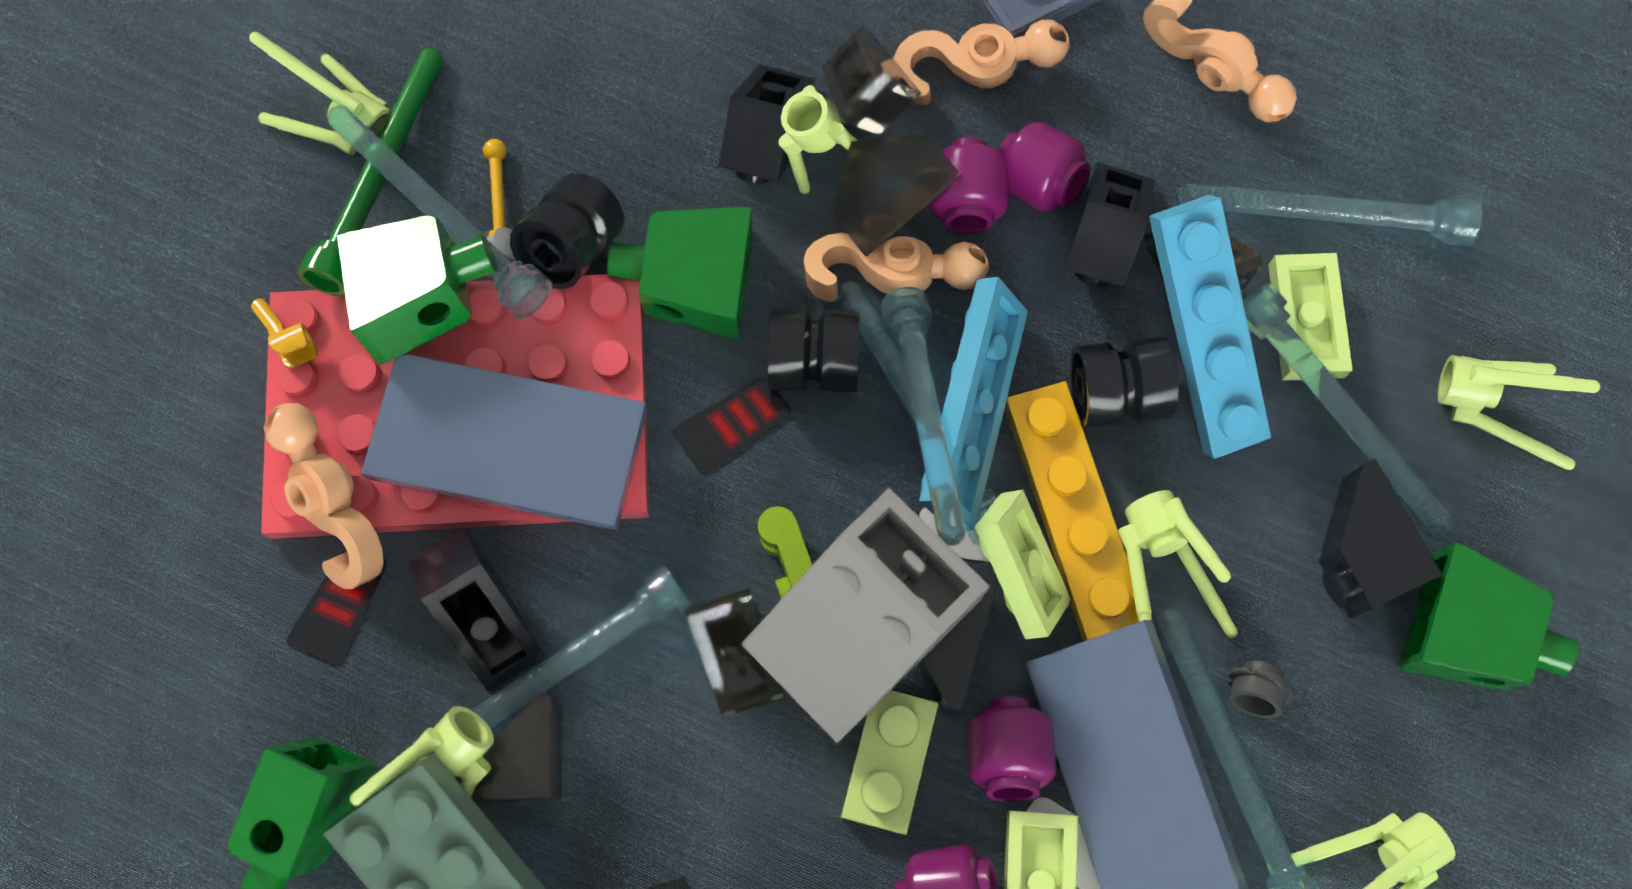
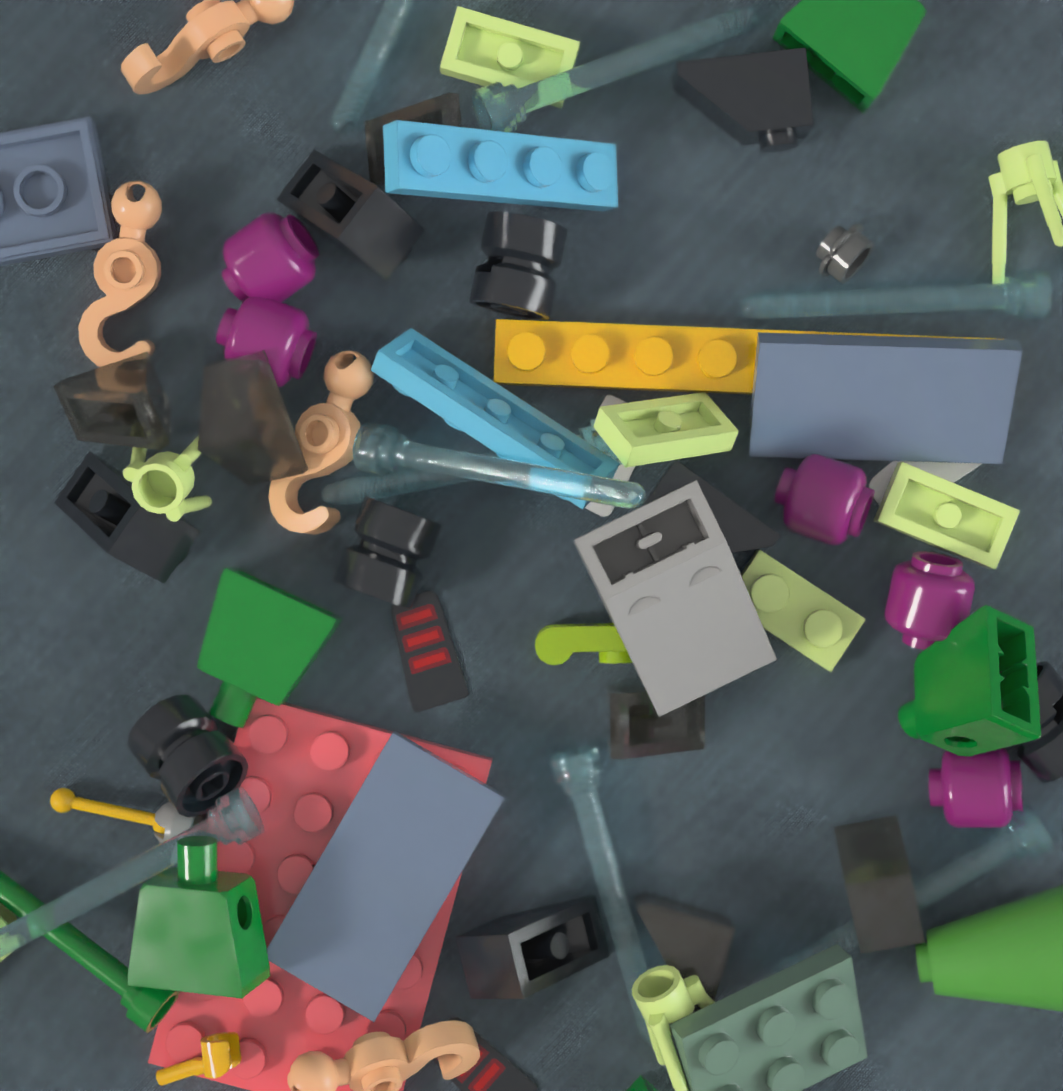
camera: 70 degrees left, 15 degrees up
yellowish green plant [1118,490,1238,638] -> none

